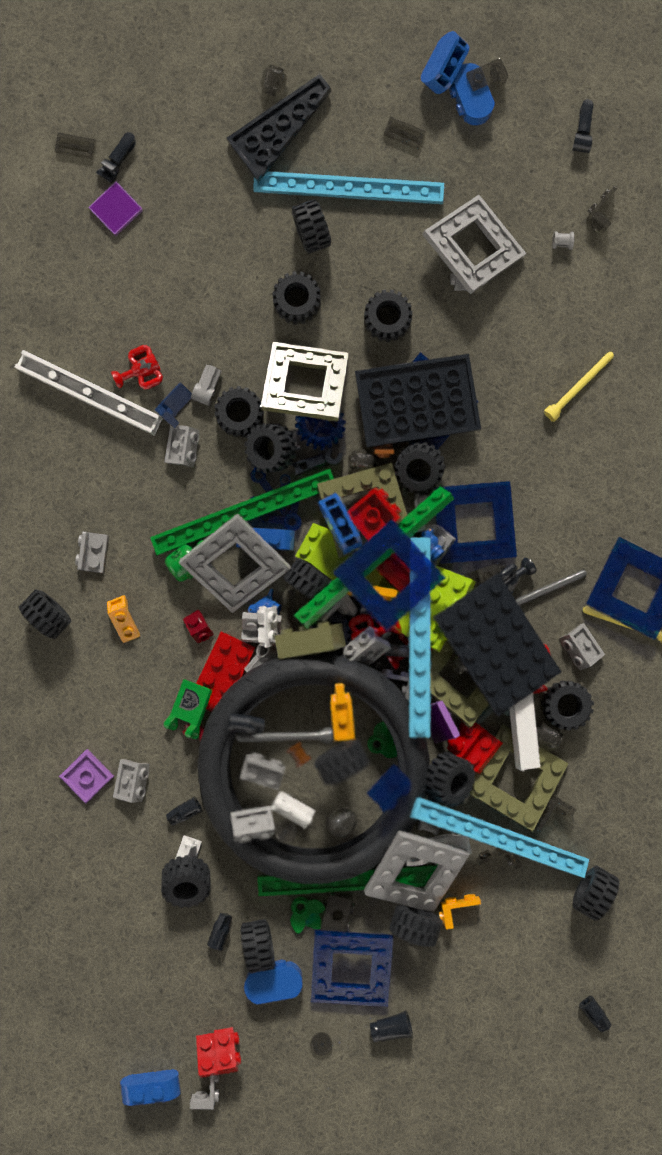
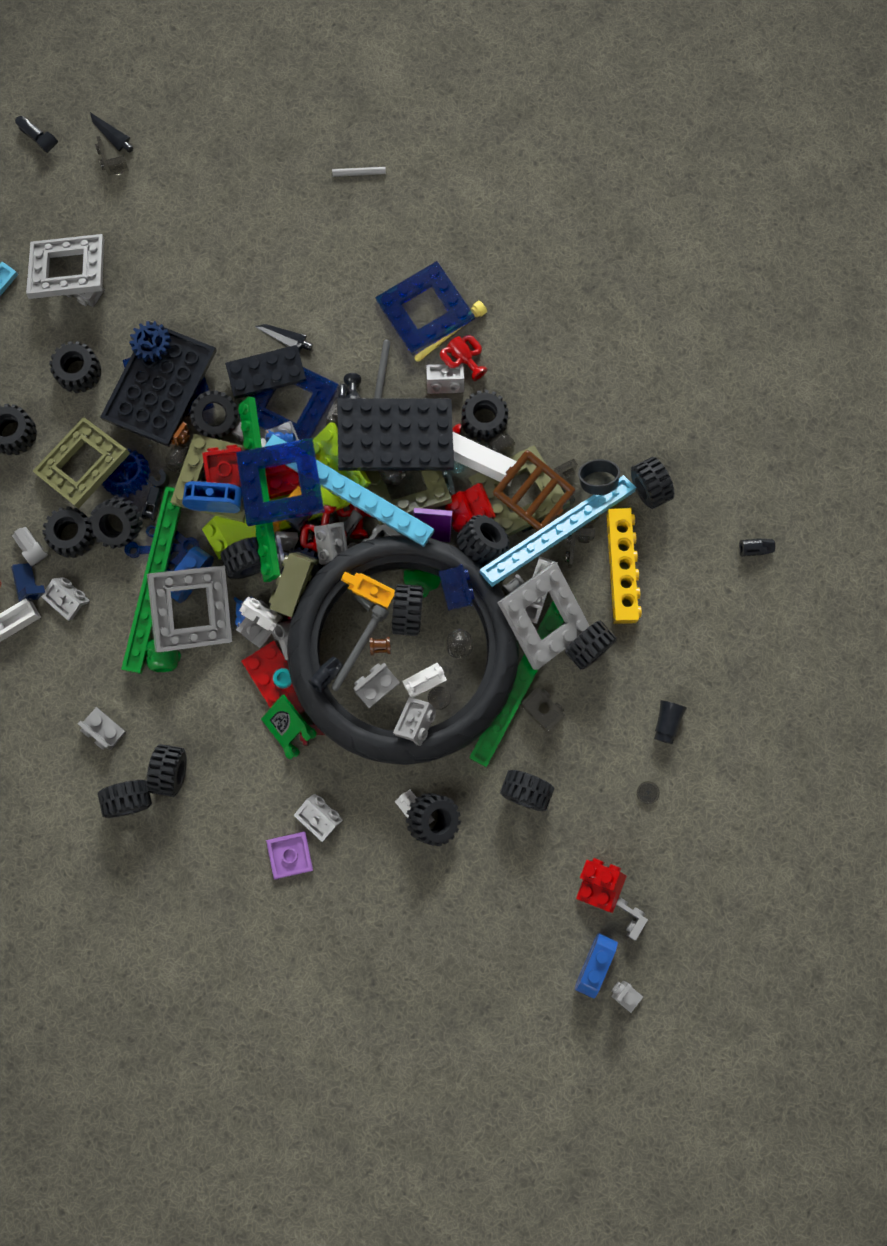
camera: 60 degrees left, 10 degrees down
light orange bracket [107,595,140,643] -> none
black hinge [166,796,203,826] -> none
dark red bracket [183,609,214,644] -> none
black hinge [207,913,232,951] -> none
blue brick [244,960,303,1004] -> none
green plate [290,897,325,934] -> none
clear blue plate [311,930,393,1007] -> none
light orange bracket [439,894,481,929] -> none
light yellow piece [543,352,614,422] -> none
light grey bush [552,231,574,250] -> none
none -> black bar [90,112,133,153]
none -> dark blue gear [129,321,172,362]
none -> black tyre [147,744,187,797]
none -> black plate [225,345,307,399]
none -> black bar [255,324,313,353]
none -> teal tile [273,668,292,689]
none -> red piece [440,335,488,381]
none -> reddish brown bar [493,450,575,531]
none -> black tyre [578,459,620,495]
none -> yellow brick [606,508,642,624]
none -> light grey bracket [611,981,643,1013]

